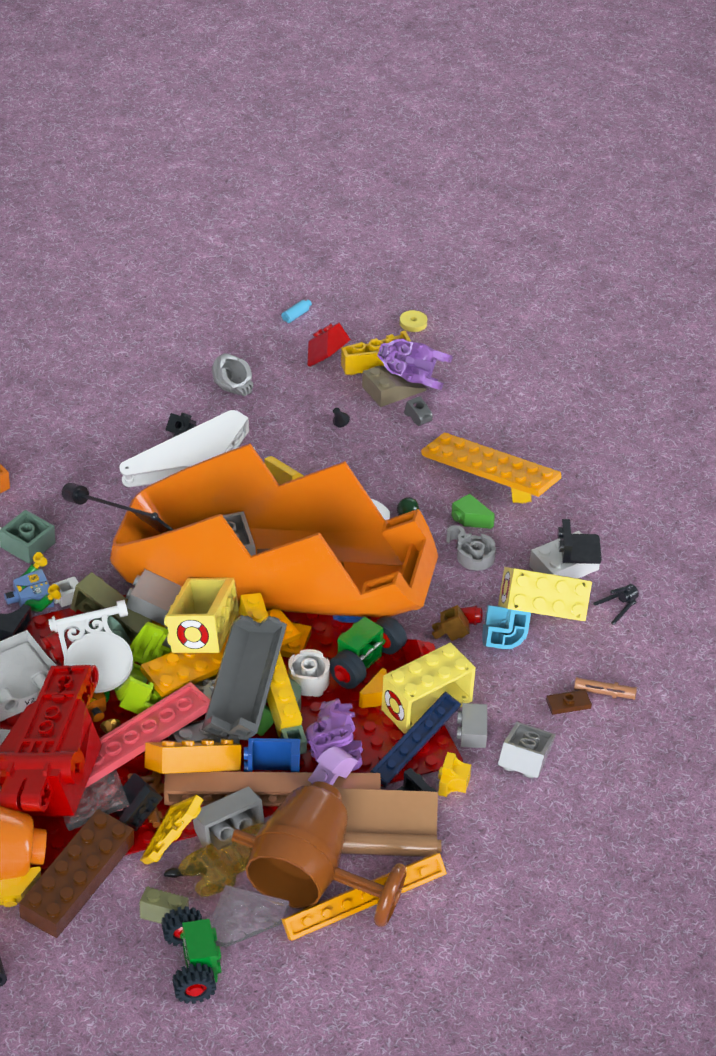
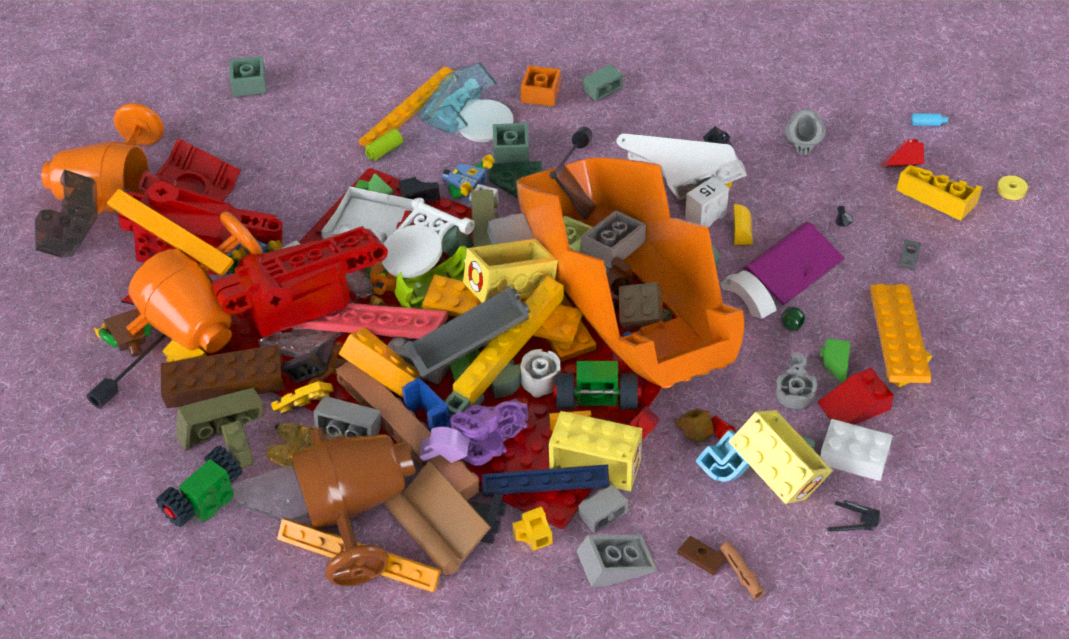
camera: 55 degrees right, 5 degrees up
dark tan slope [362,366,427,407] -> none
medium lavender animal [377,339,453,390] -> none
black bracket [557,519,602,564] -> none
none -> olive wedge [176,388,264,451]
none -> clear green plate [489,161,542,199]
none -> sand green brick [583,64,623,101]
none -> magenta door [742,222,845,305]
none -> red slope [817,367,894,425]

